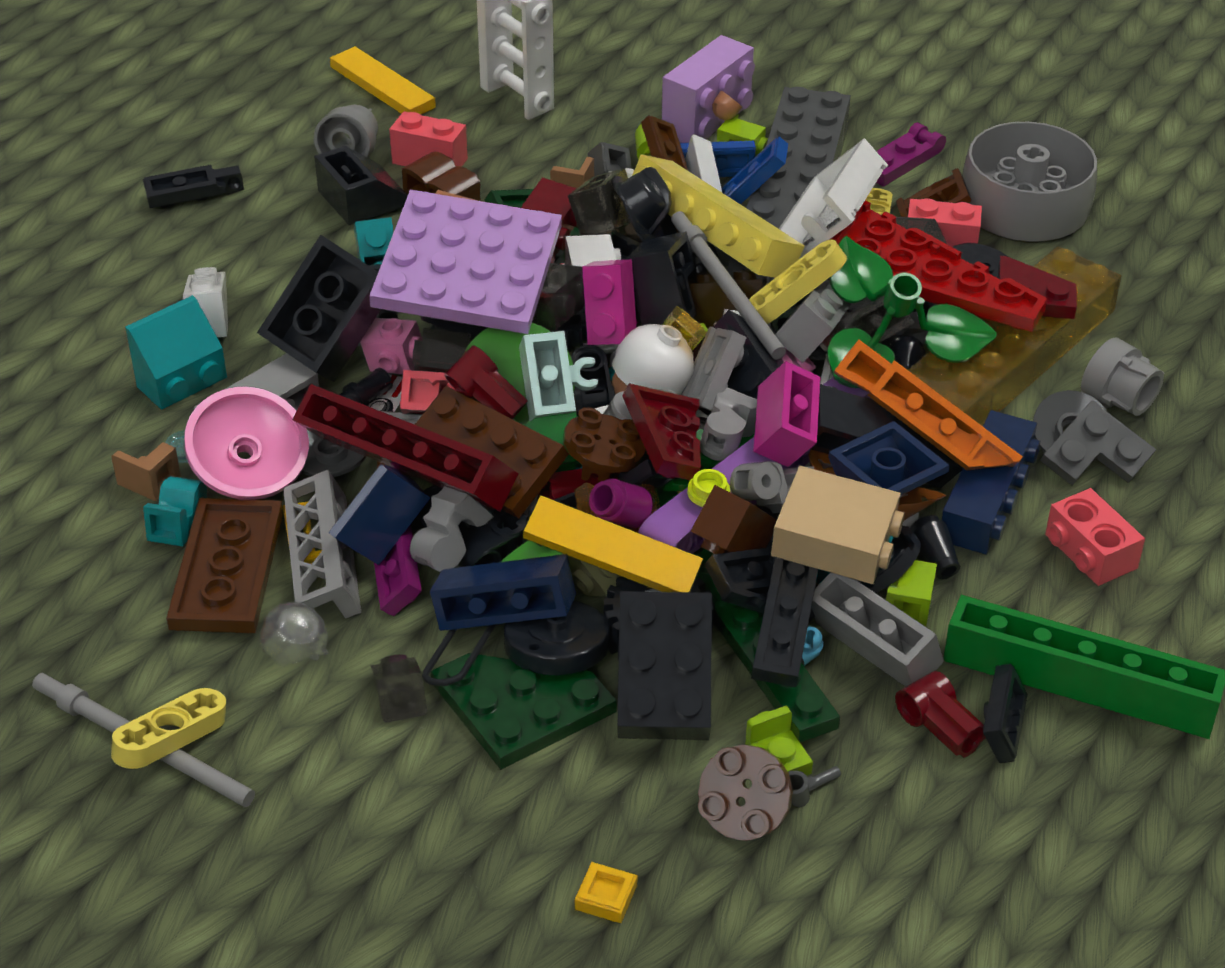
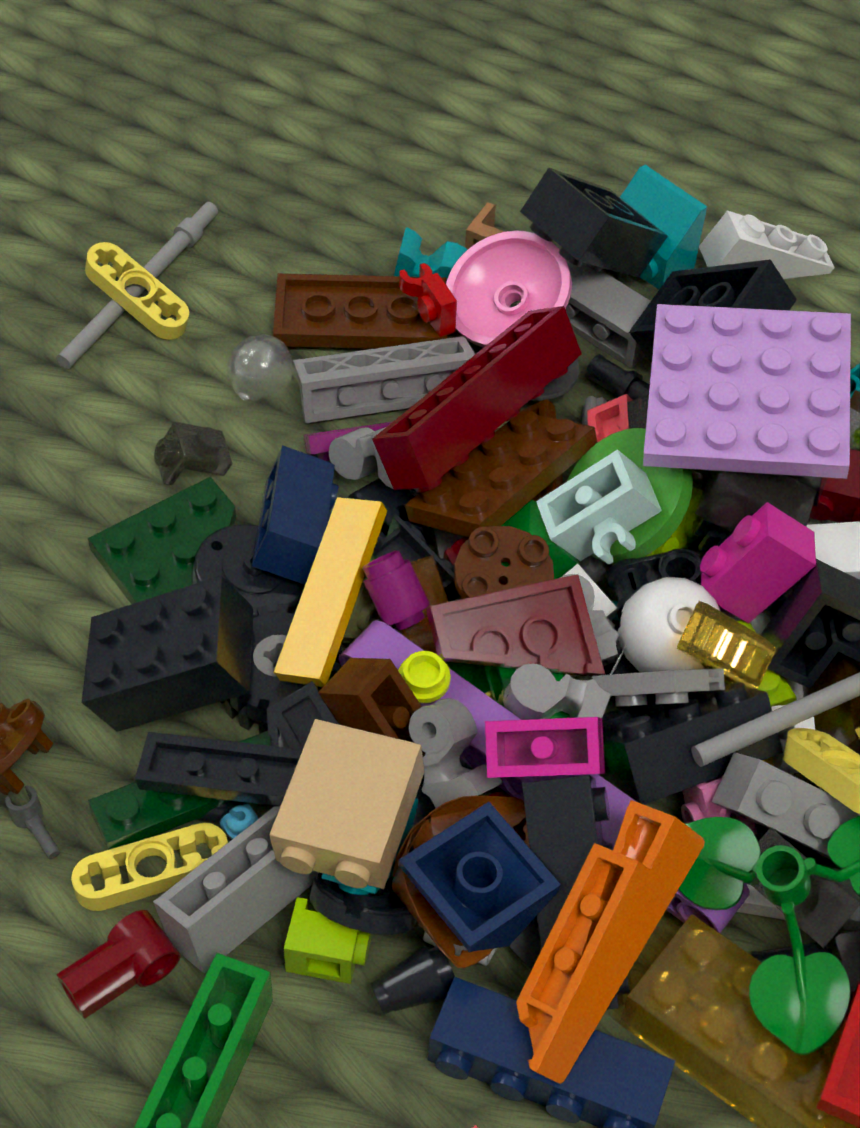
camera: 85 degrees right, 10 degrees up
dark blue slope [328,464,430,565] -> none
black piece [422,624,496,686] -> none
dark red piece [444,345,528,419] -> none
lime bracket [745,706,813,776] -> none
black plate [983,663,1028,763] -> none
none -> light yellow beam [71,823,228,911]
none -> red plate [399,263,457,337]
none -> black brick [520,168,668,277]

